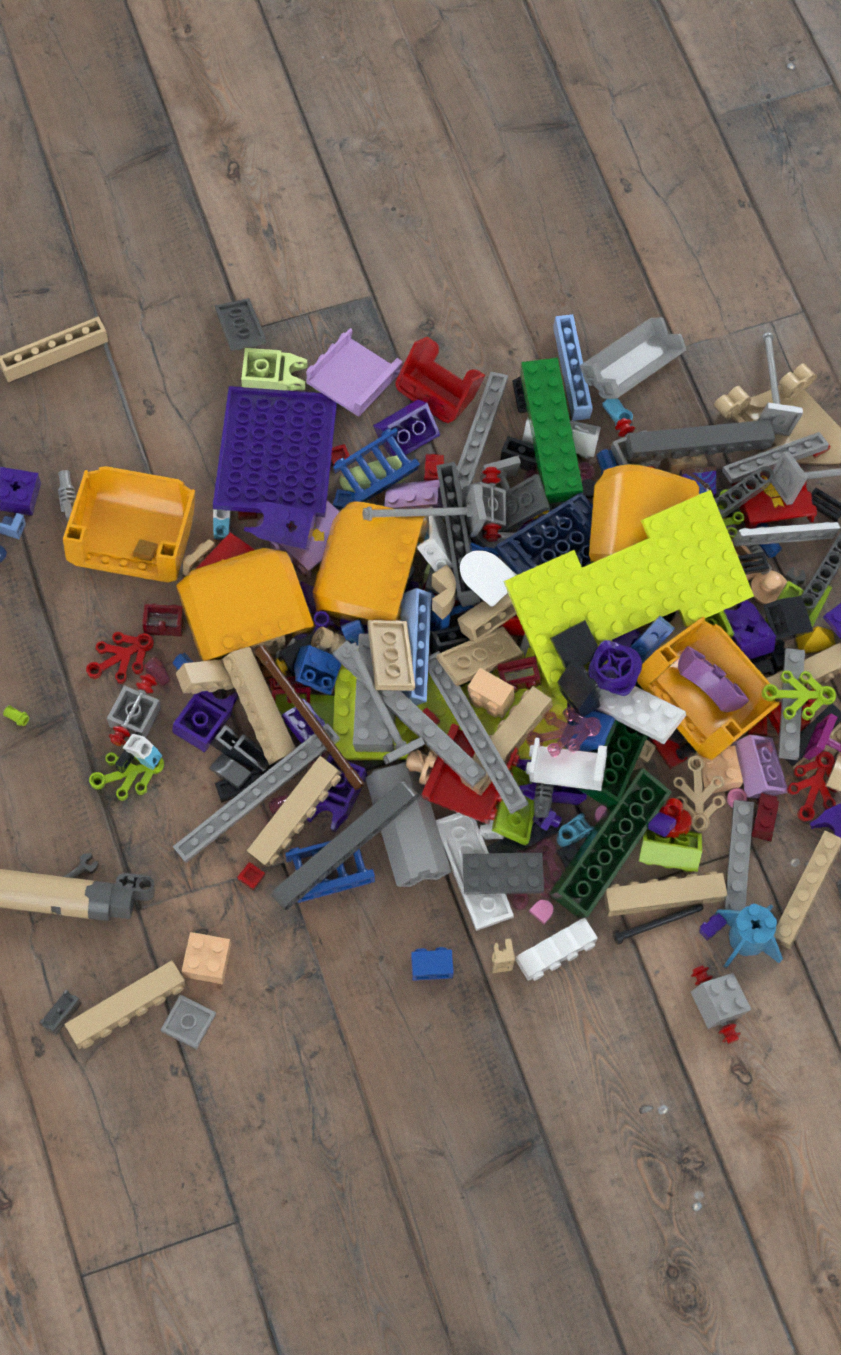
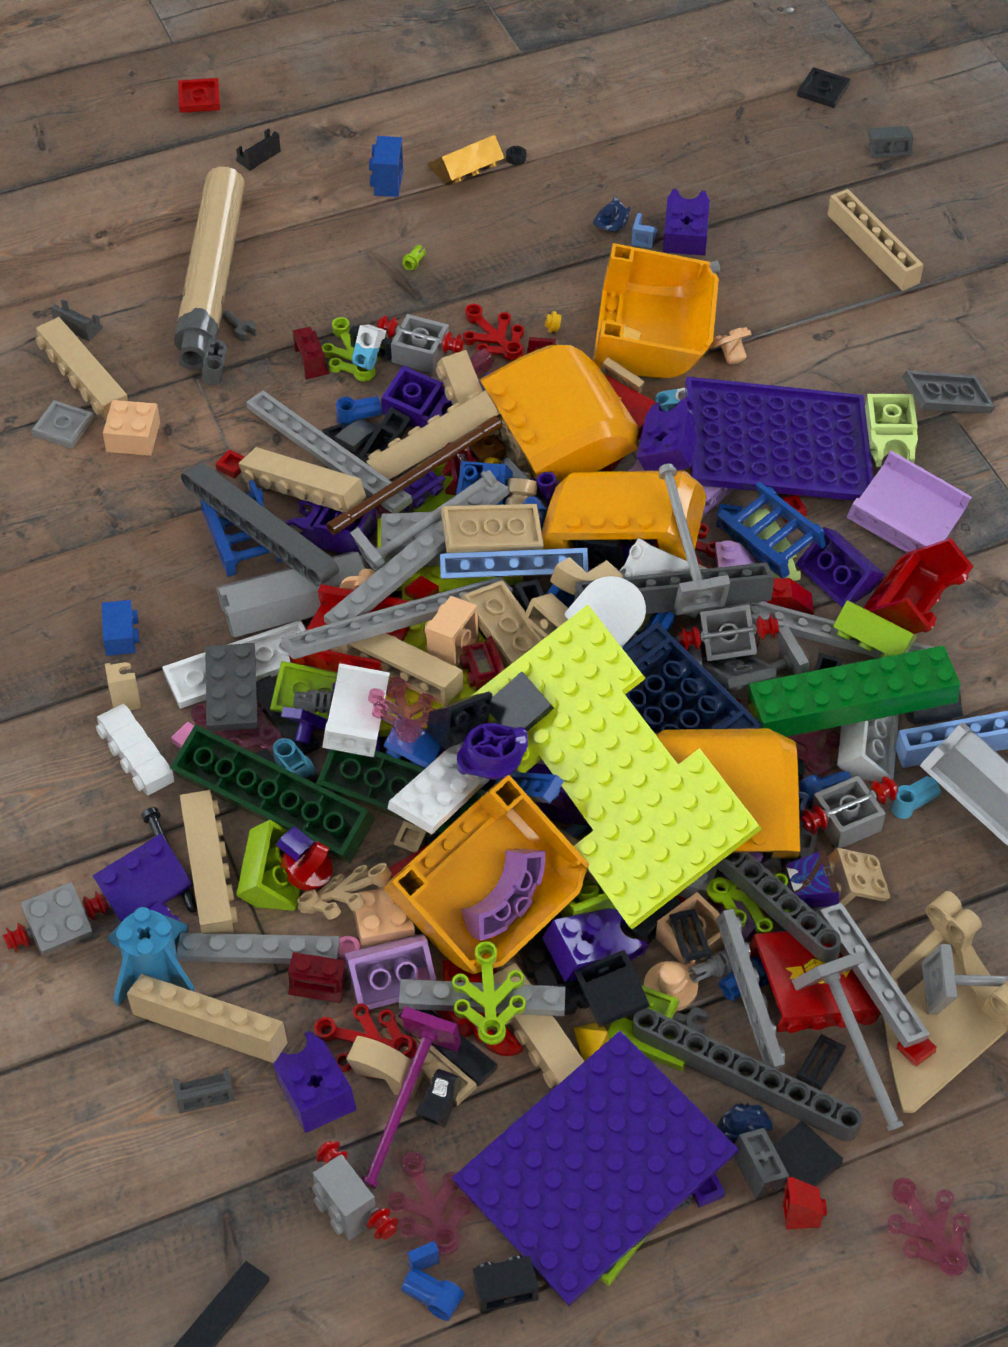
camera: 90 degrees right, 15 degrees down
dark grey brick [625,419,775,463] -> none
none -> dark purple slope [92,833,193,922]
none -> dark red window [293,326,330,379]
none -> blue piece [336,396,382,427]
none -> yellow plate [545,311,561,333]
none -> light nougat plate [709,327,752,365]
none -> lime slope [833,601,917,657]

